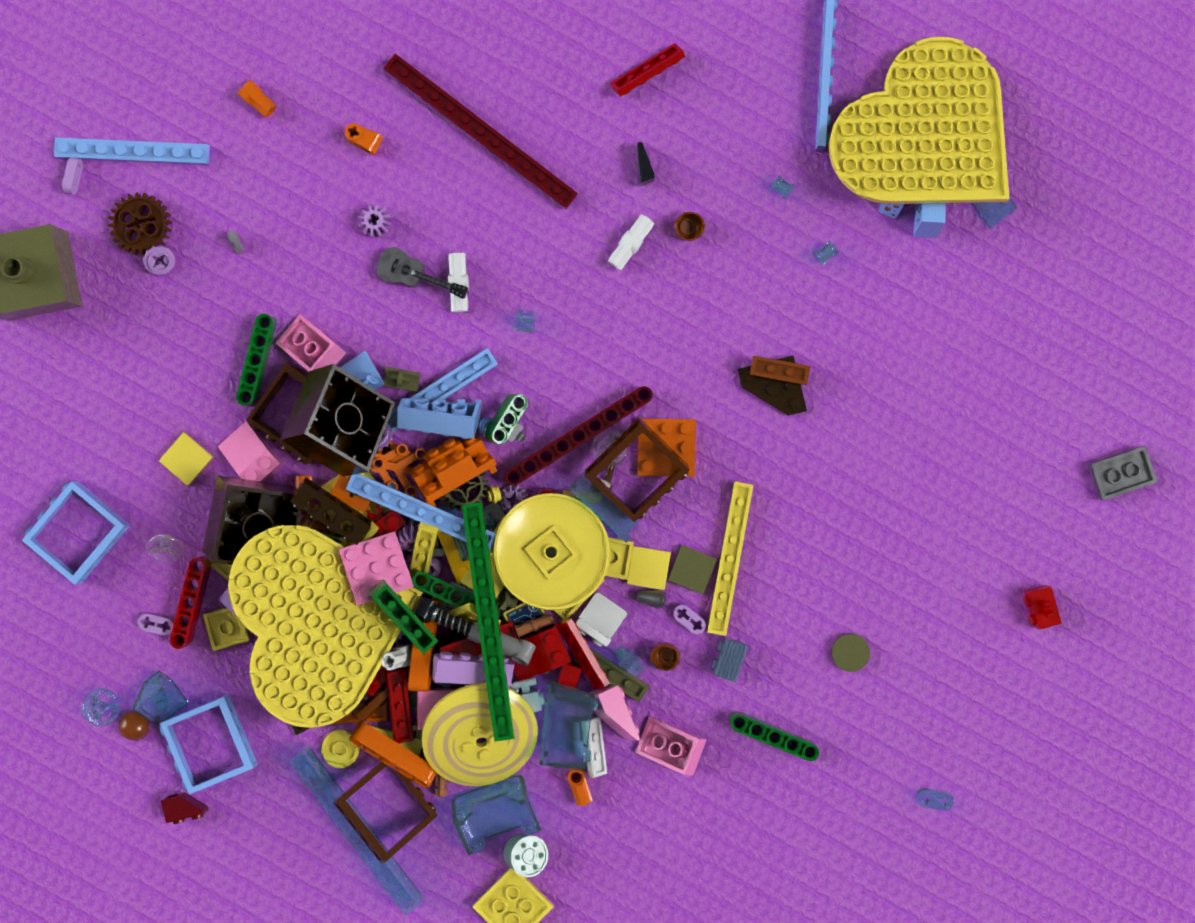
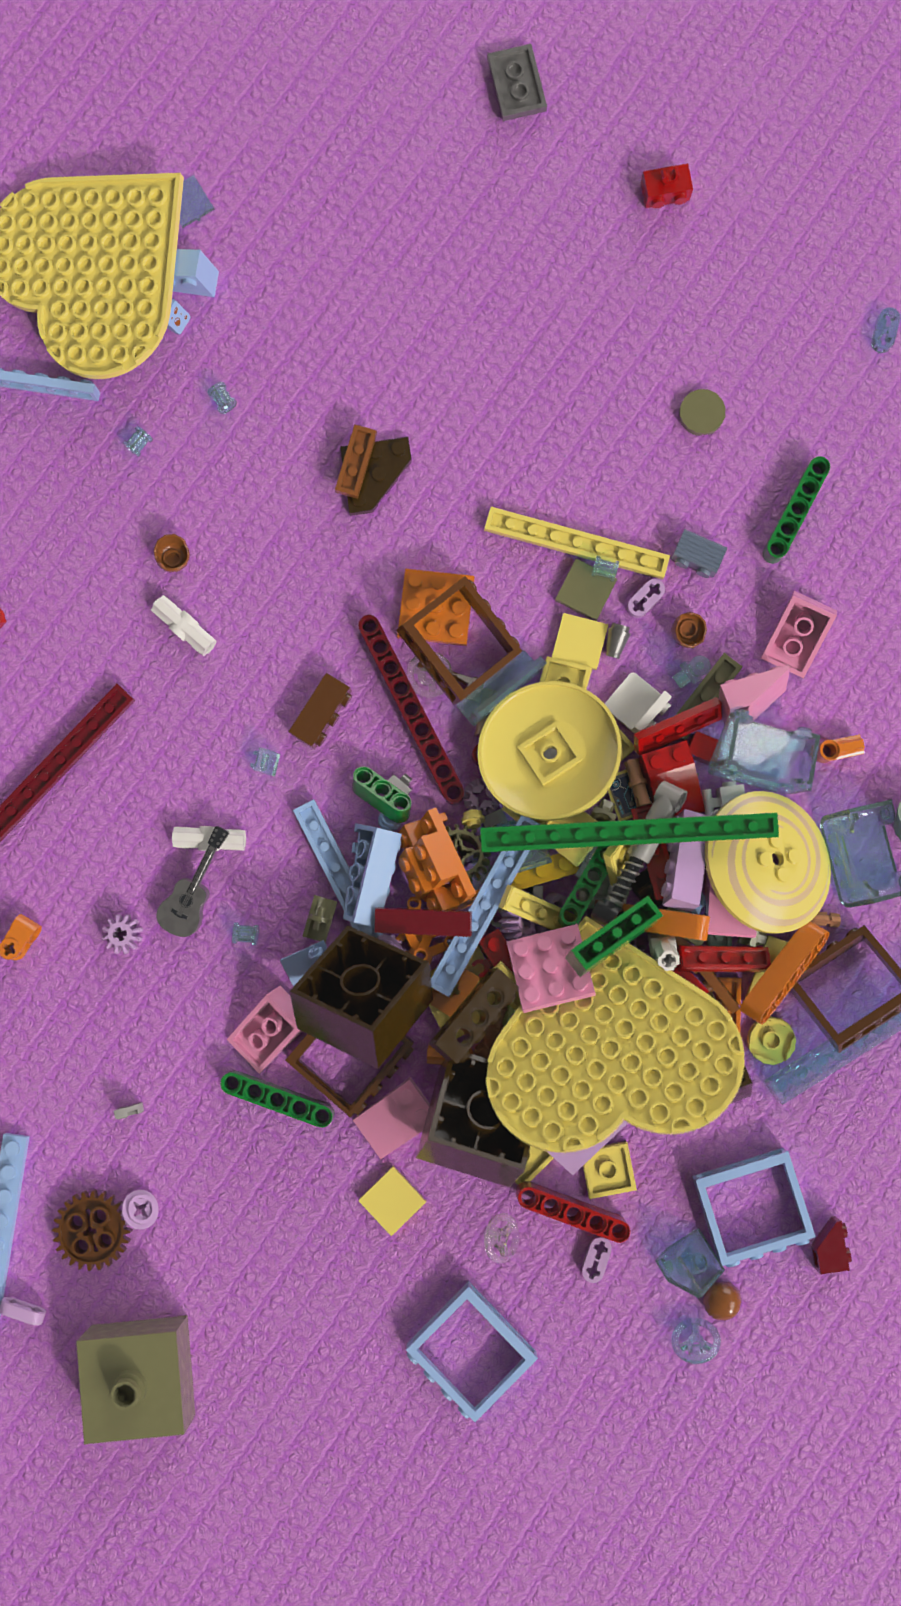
camera: 75 degrees left, 5 degrees down
white tile [582,716,607,778] -> none
black slope [637,142,655,186] -> none
none -> clear light blue bush [232,922,259,945]
none -> reddish brown brick [288,673,352,750]
none -> dark red tile [375,907,472,937]
none -> clear light blue bush [591,555,620,582]

